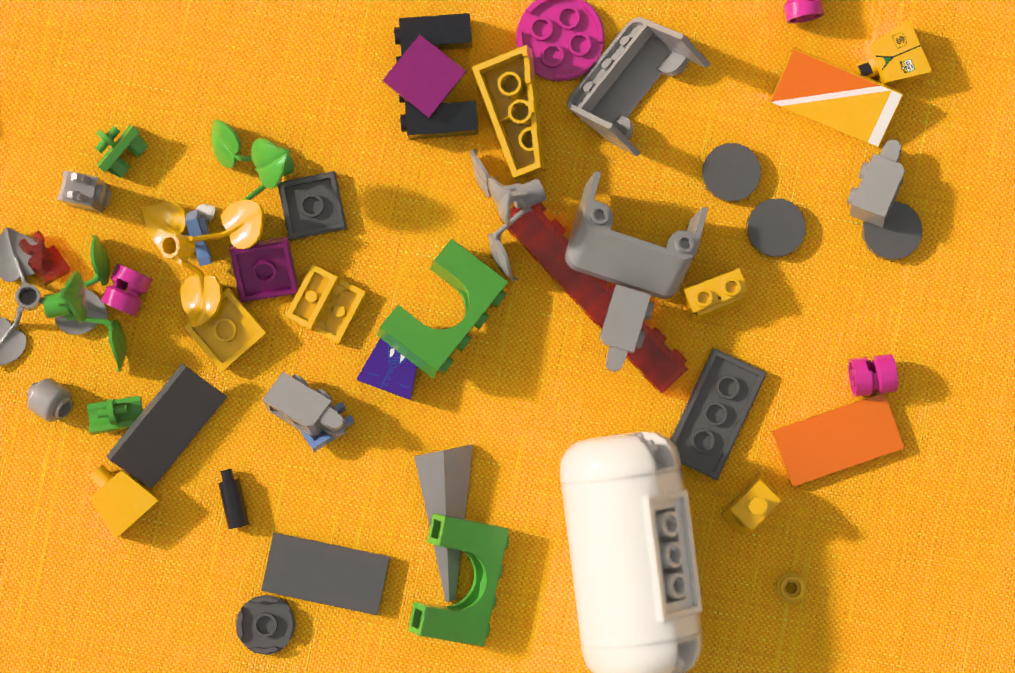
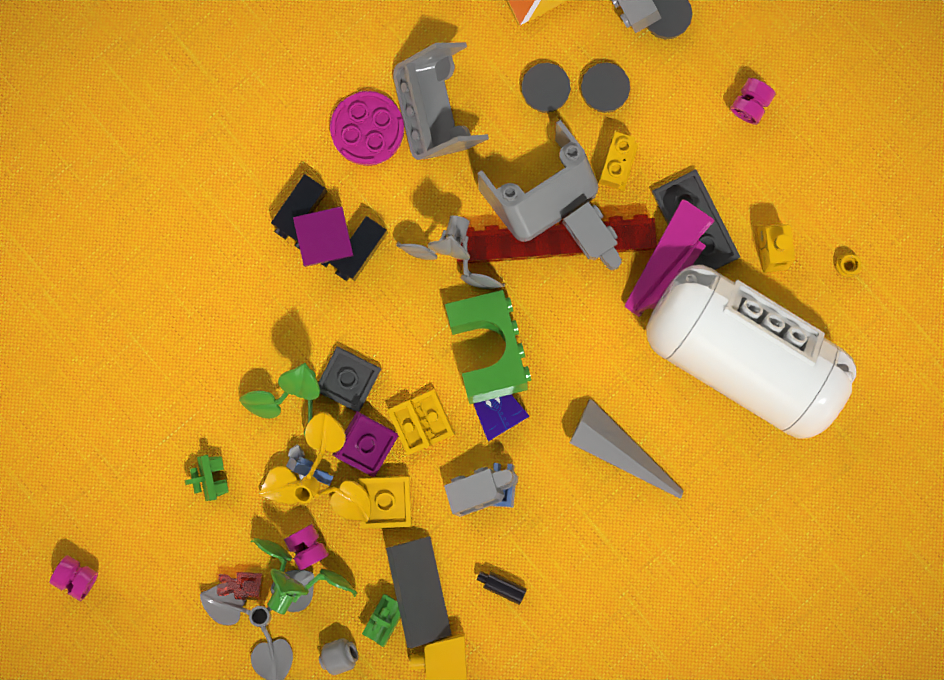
camera: 50 degrees left, 0 degrees up
light grey hinge [57,170,112,213] -> none
dark grey tile [236,594,296,655] -> none
dark grey tile [261,532,390,615] -> none
bright green arch [408,513,509,646] -> none
yellow wedge [472,45,546,180] -> none
orange tile [772,393,904,487] -> none
none -> dark pink wedge [625,200,715,317]

